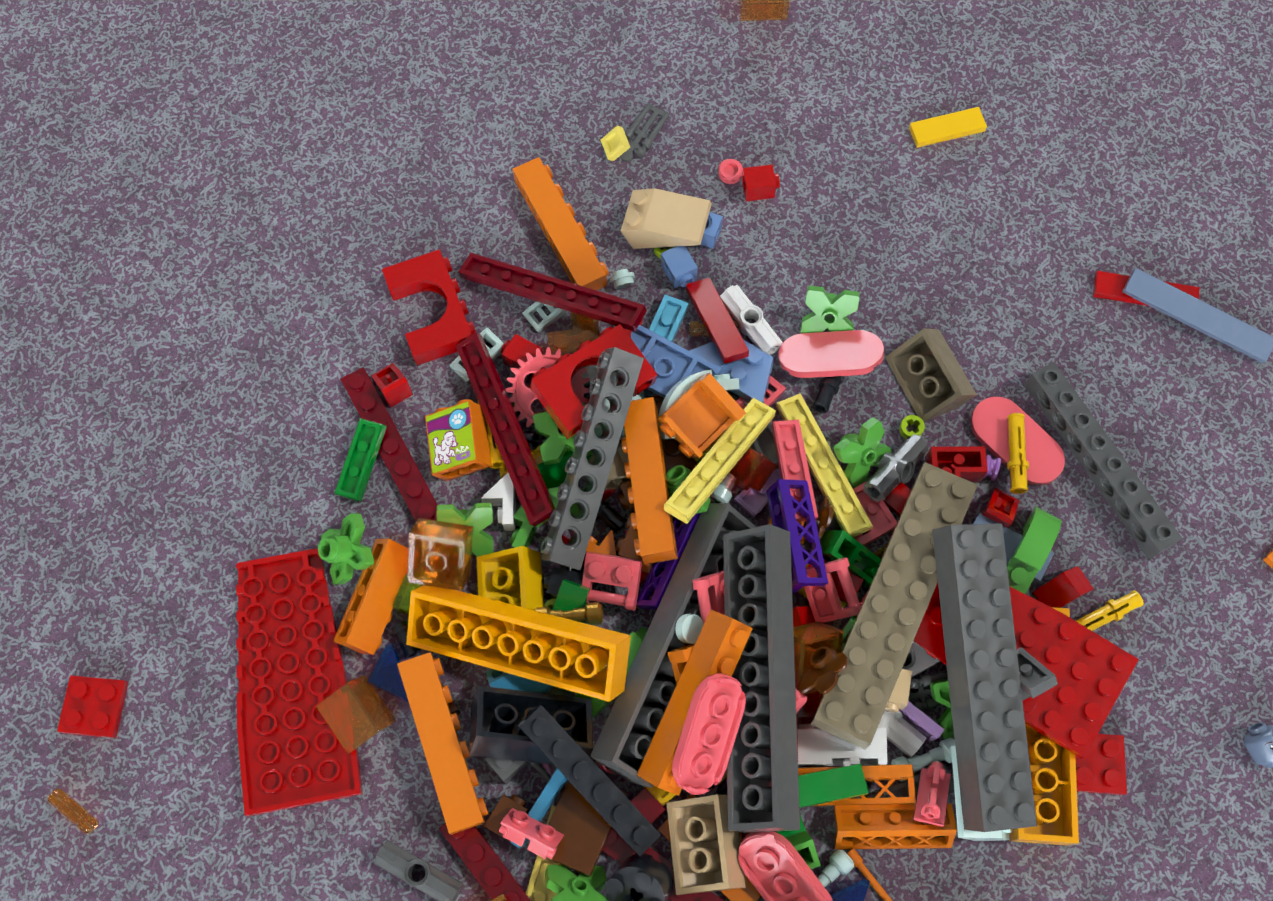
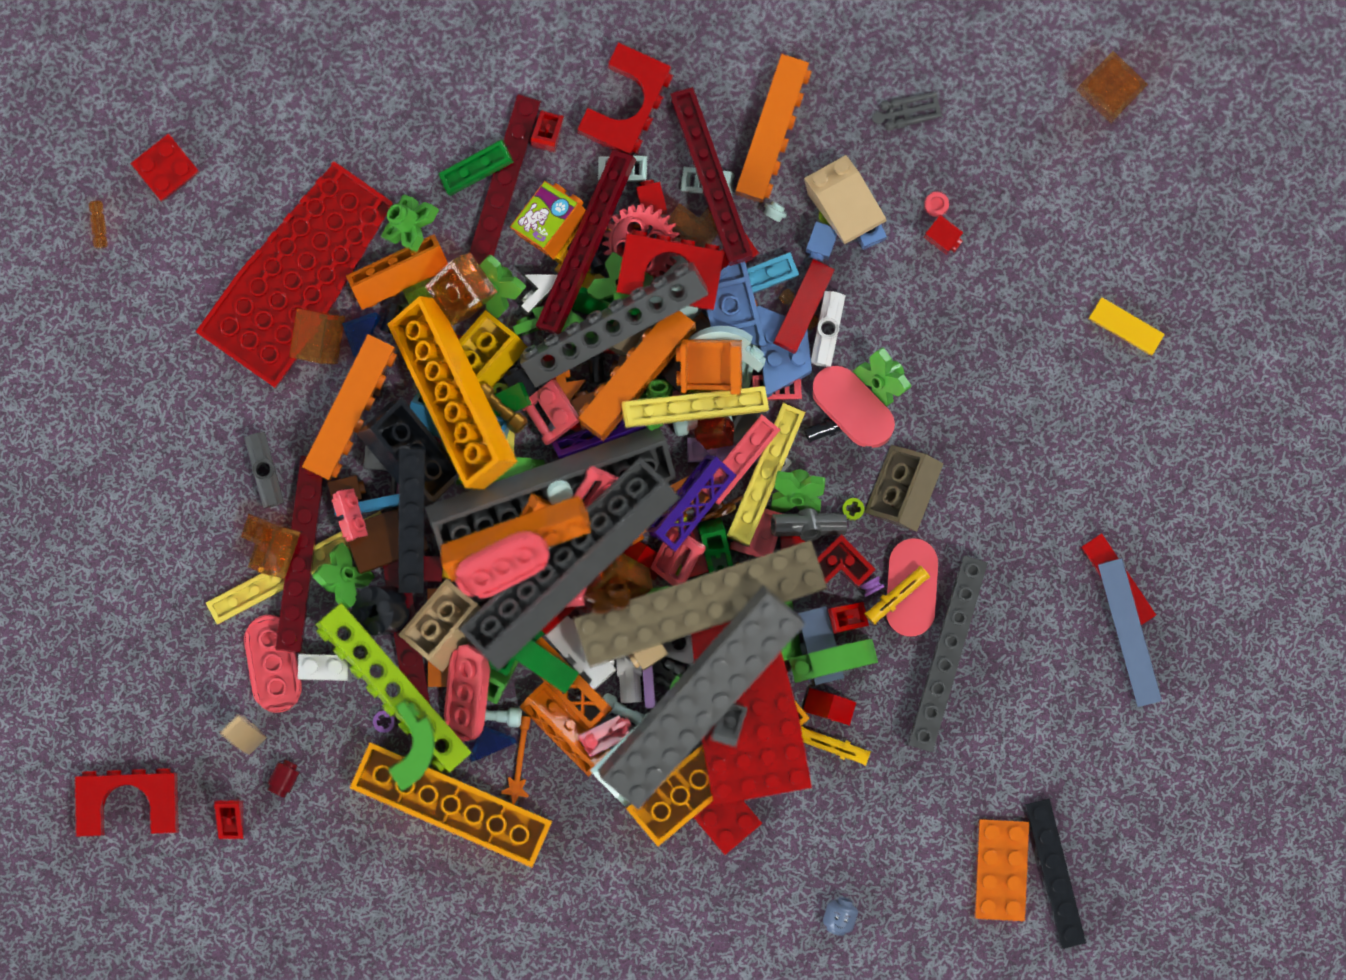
camera: 40 degrees right, 15 degrees up
light yellow tile [600,126,630,161] -> none

